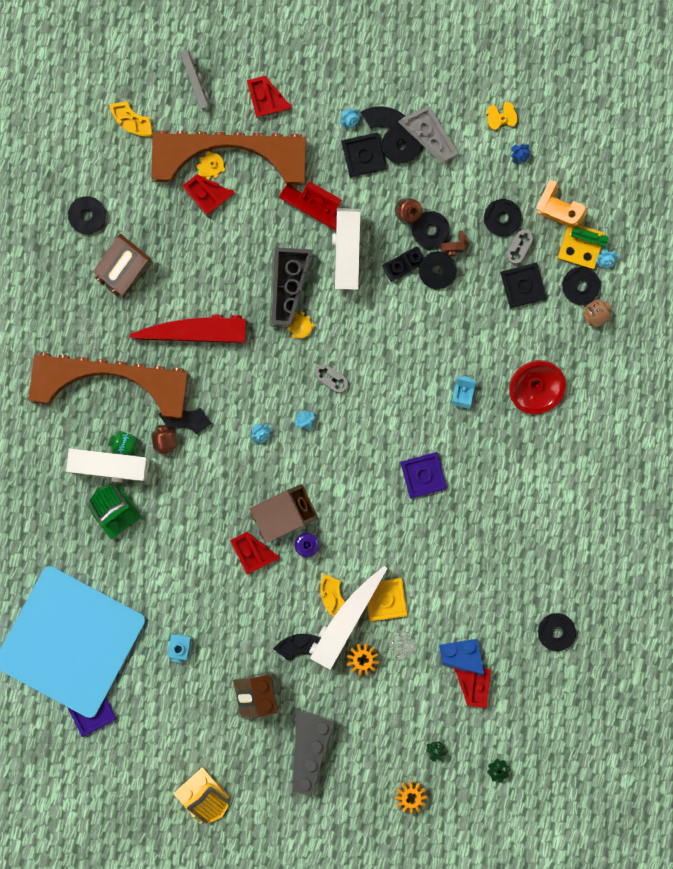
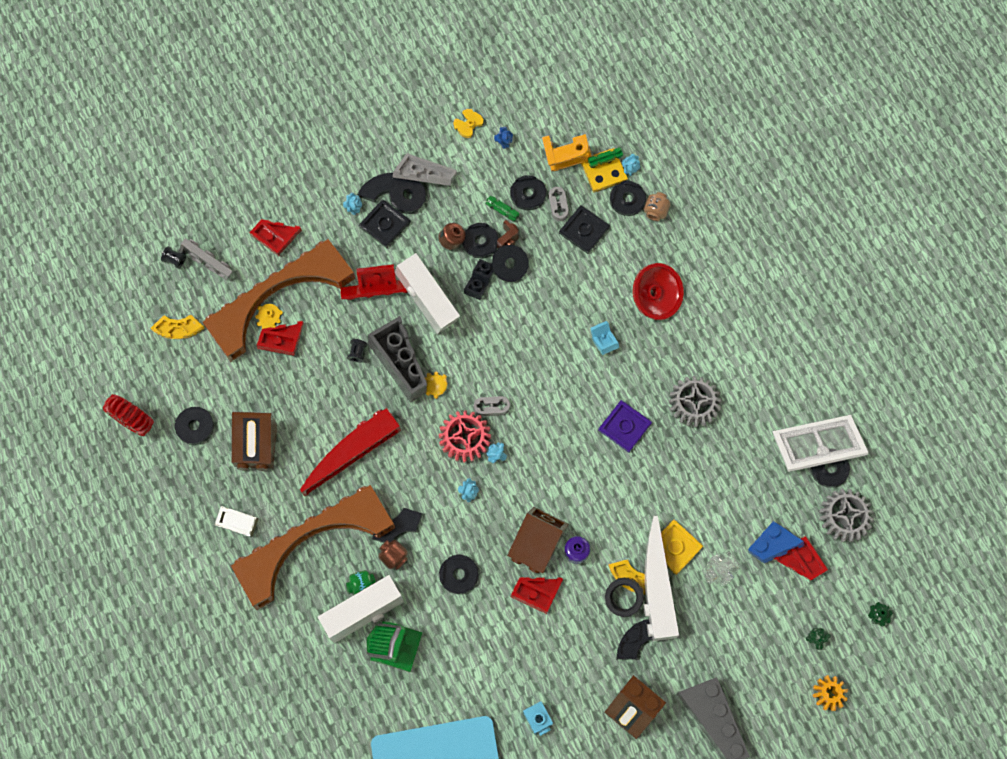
camera: 35 degrees left, 15 degrees down
light orange gear [347,643,379,676] -> none
none -> red gear [102,394,154,436]
none -> black bush [161,246,186,269]
none -> tile [215,506,259,537]
none -> black bush [347,339,367,363]
none -> coral gear [439,410,491,463]
none -> black tile [439,554,479,595]
none -> green axle [485,195,519,222]
none -> black tyre [605,577,644,617]
none -> light grey gear [669,376,722,428]
none -> clear door [772,415,868,472]
none -> light grey gear [819,489,874,542]

